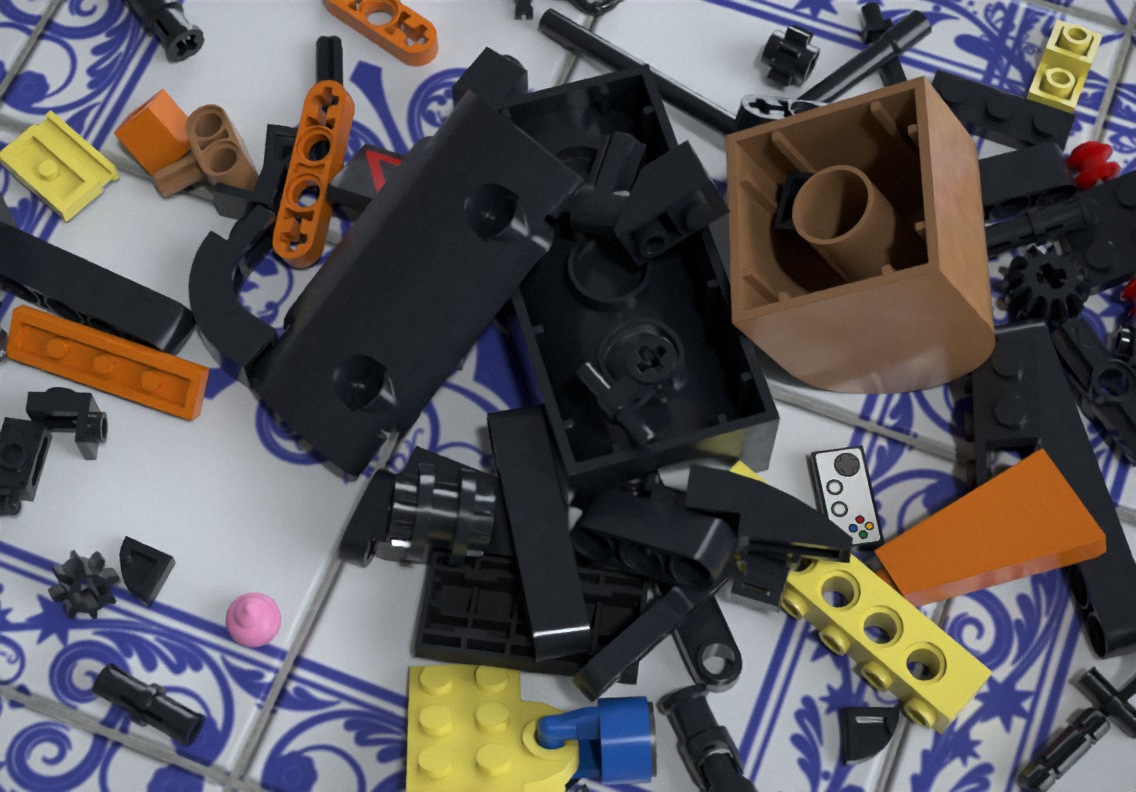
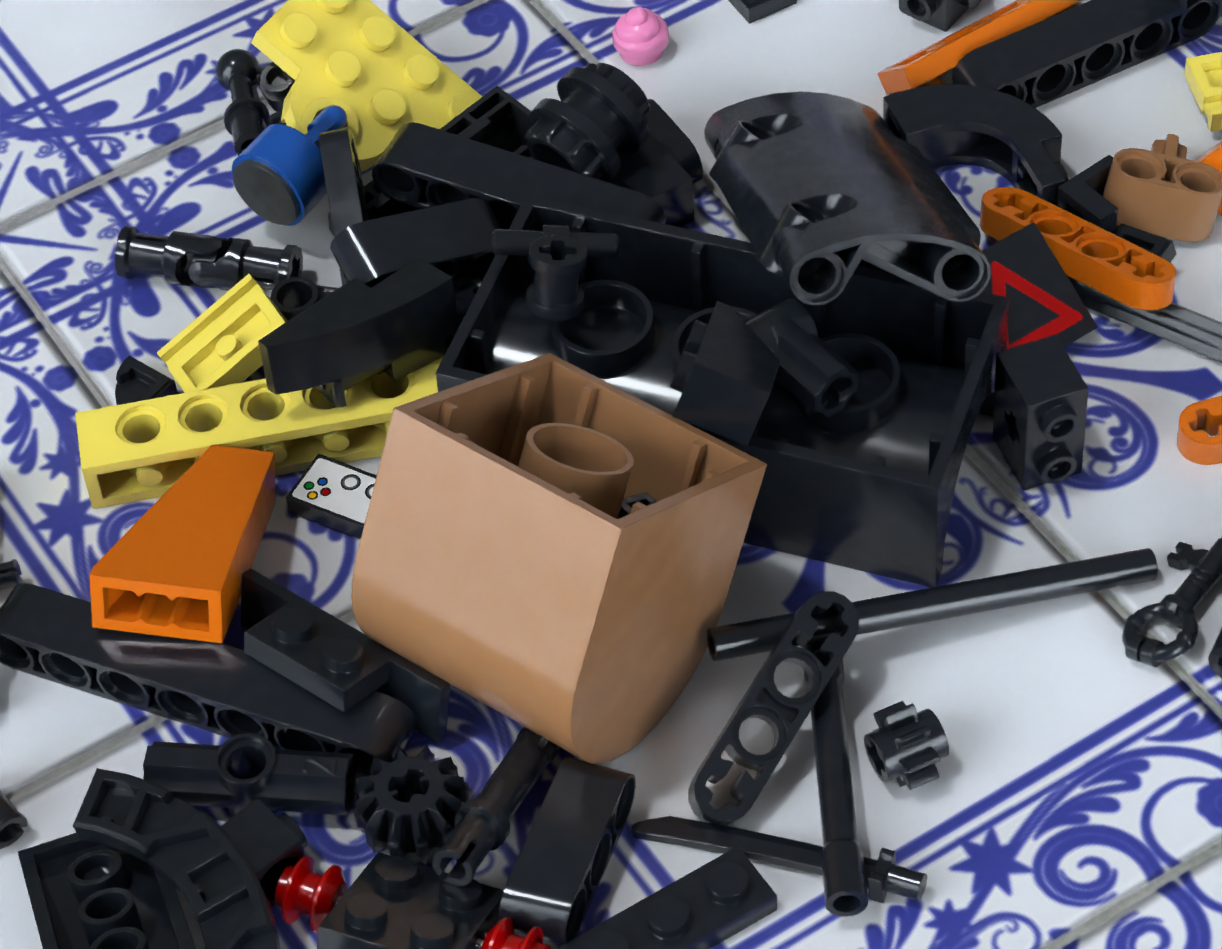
camera: 130 degrees right, 15 degrees down
none -> light yellow plate [157,274,288,393]

